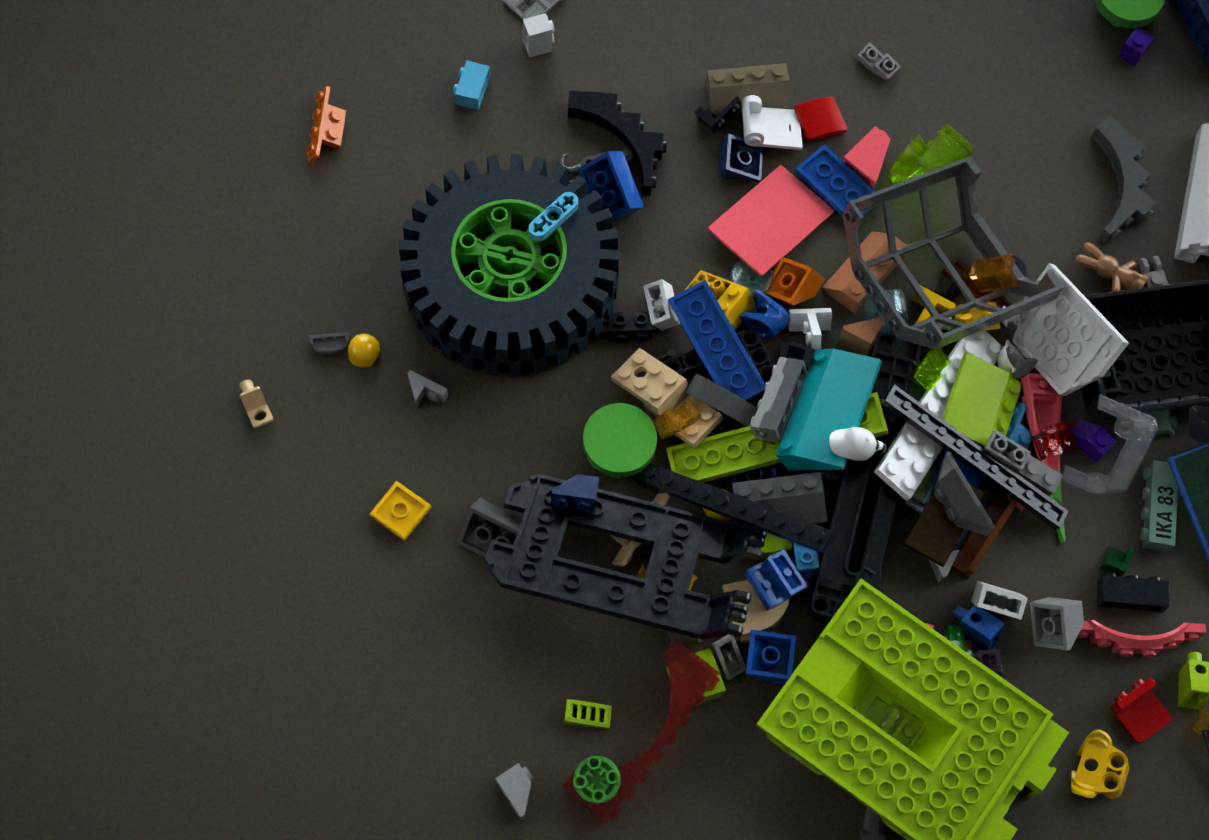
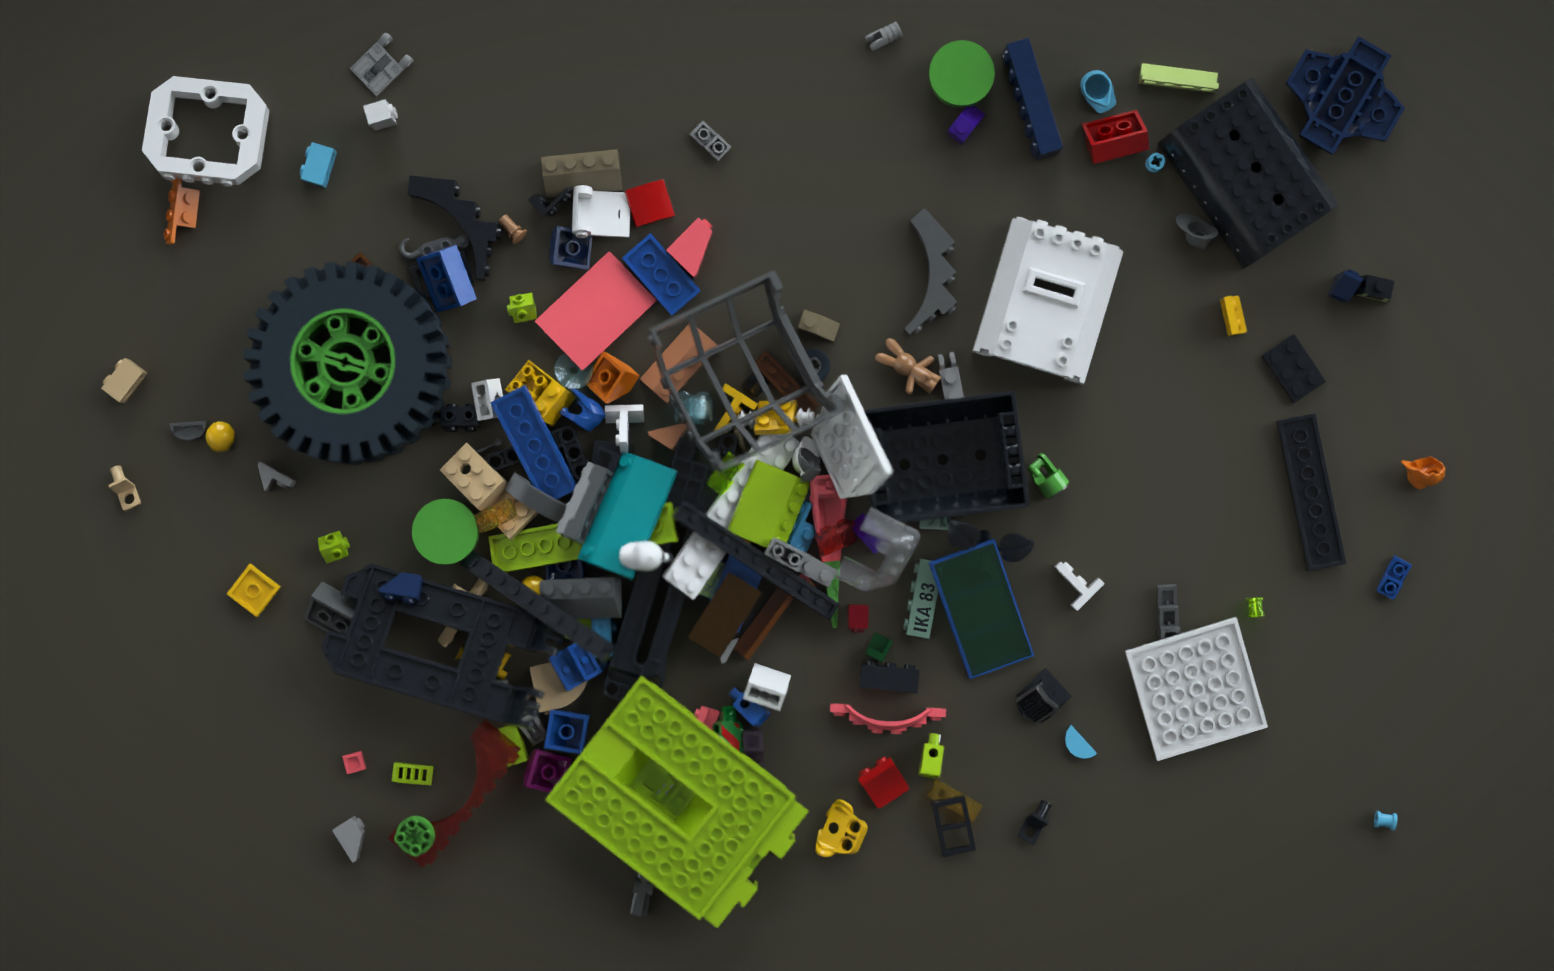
camera: 10 degrees right, 20 degrees up
medium azure beam [529,192,578,241] -> none
clear neon green windscreen [887,124,975,184] -> none
dark grey wedge [934,452,995,536] -> none
clear orange panel [969,254,1018,293] -> none
light grey slope [1030,597,1084,651] -> none
none -> tan brick [101,358,147,403]
none -> white panel [142,76,269,187]
none -> lime brick [318,531,350,564]
none -> coral tile [342,751,367,775]
none -> medium nougat pin [498,214,528,244]
none -> lime brick [507,292,537,323]
none -> magenta slope [524,748,572,793]
none -> dark tan slope [798,309,840,342]
none -> dark red brick [848,604,868,632]

